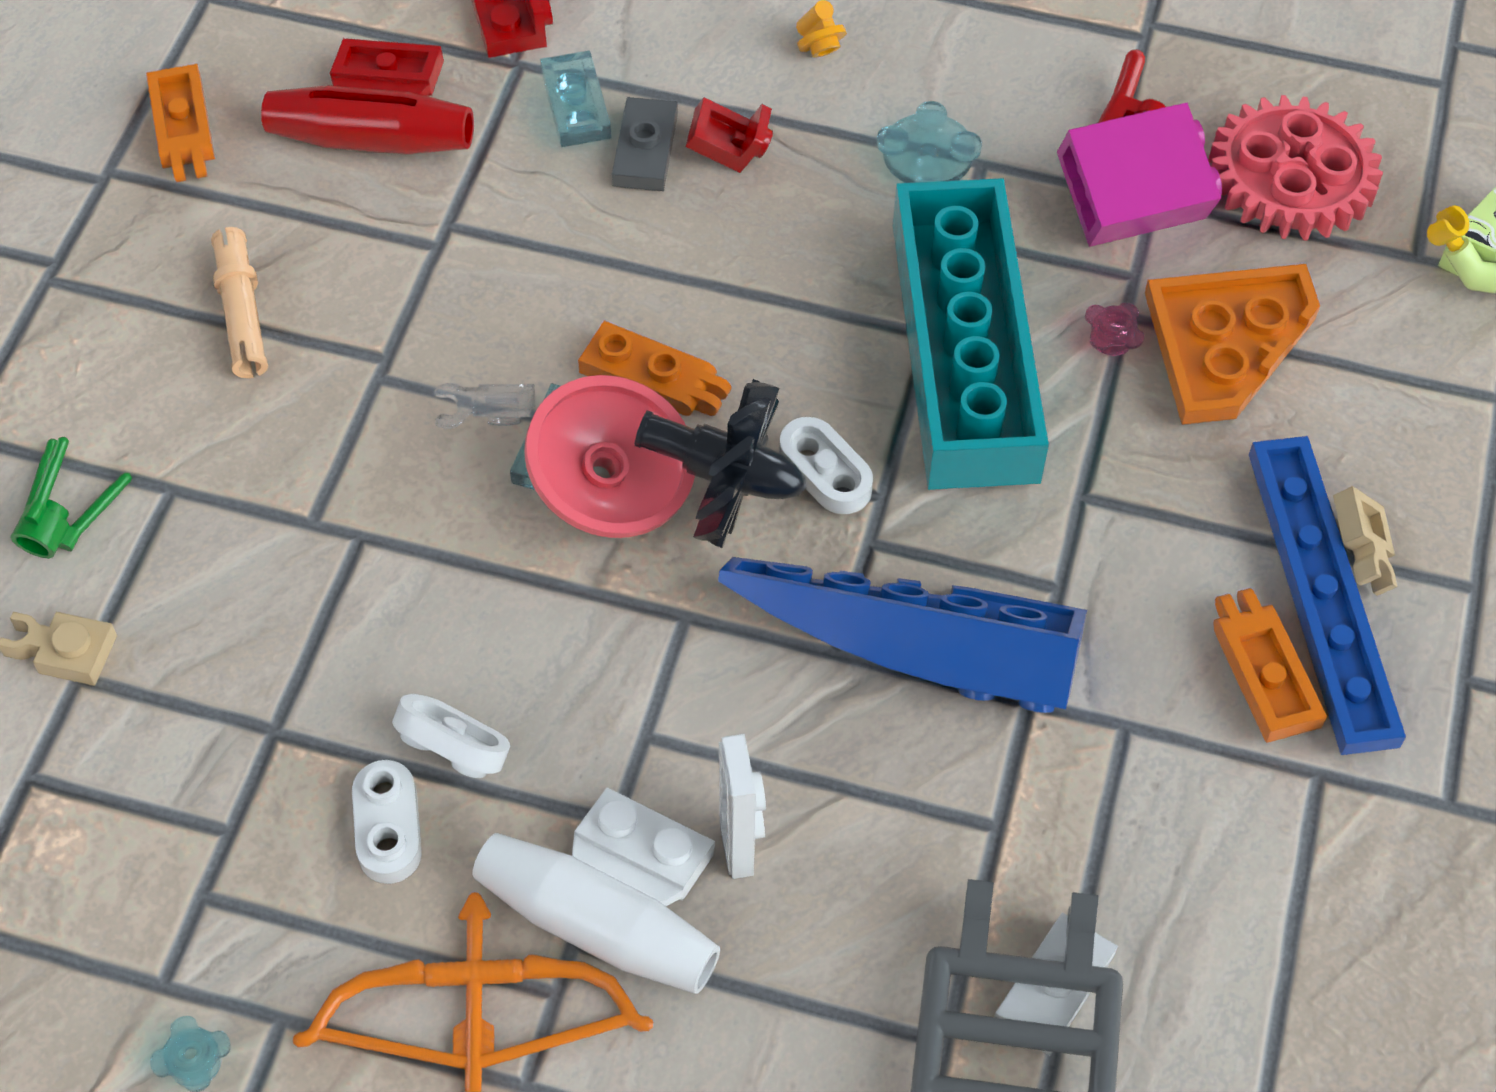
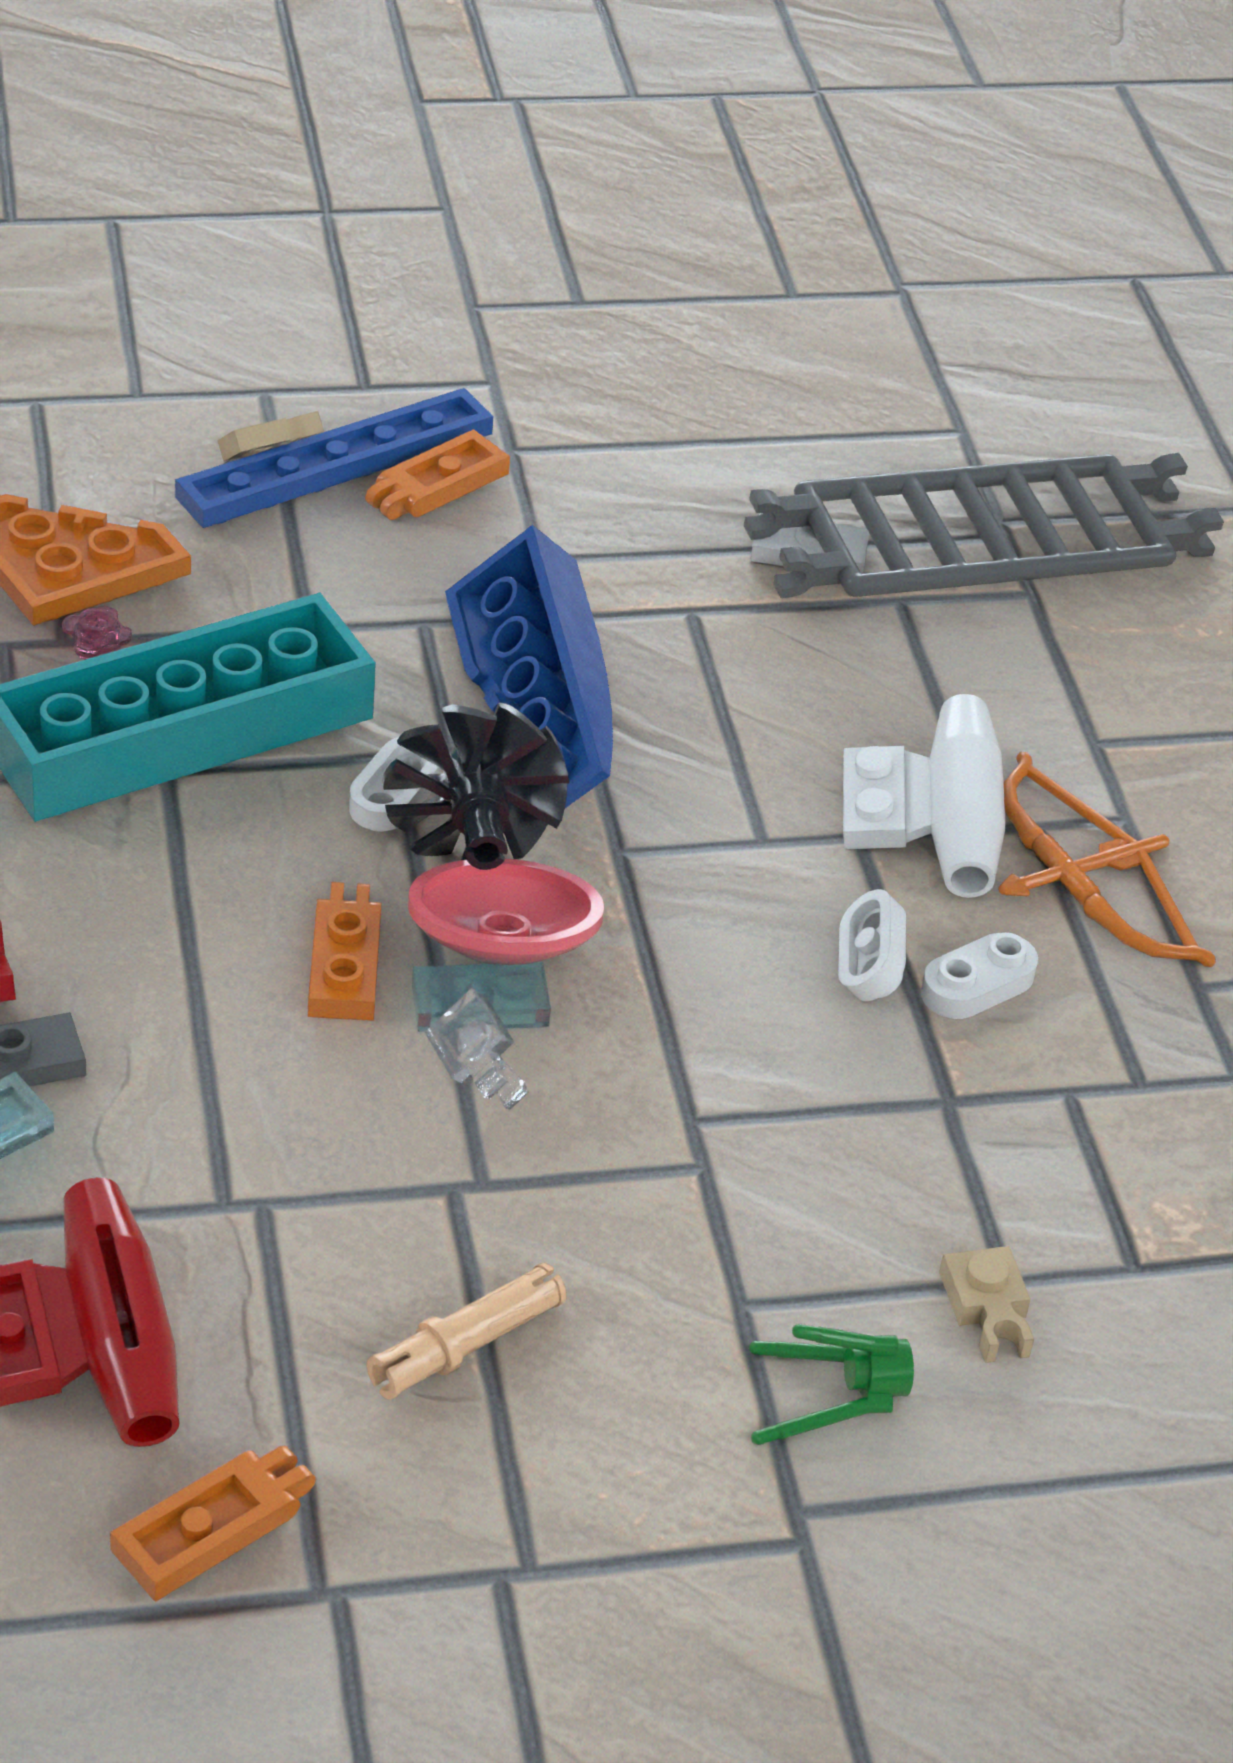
camera: 120 degrees left, 15 degrees down
white plate [719,734,766,879] -> none

